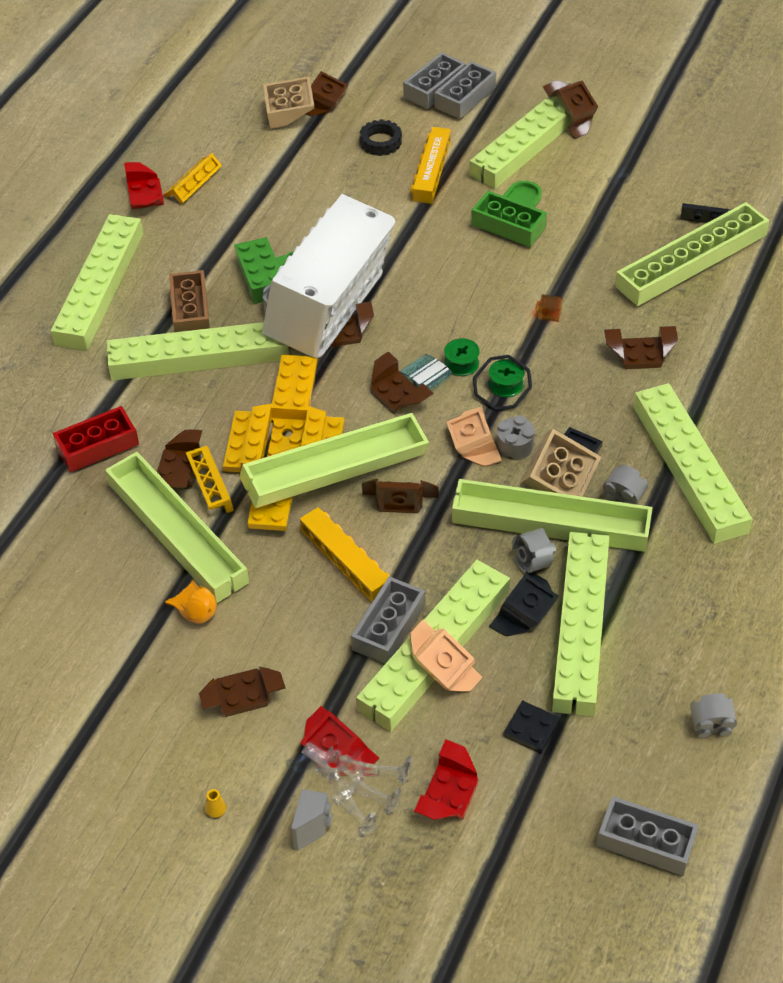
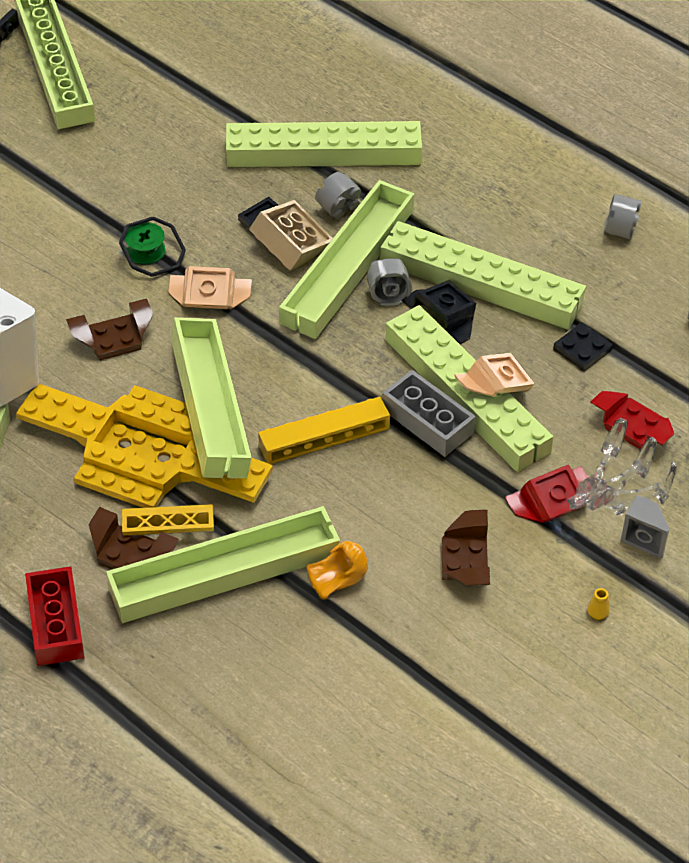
camera: 75 degrees left, 0 degrees up
reddish brown piece [362,478,439,513] -> none
clear light blue slope [400,354,452,389] -> none
green piece [444,338,480,376] -> none
light grey brick [496,415,535,460] -> none
clear orange brick [535,294,563,322] -> none
reddish brown piece [604,326,678,369] -> none

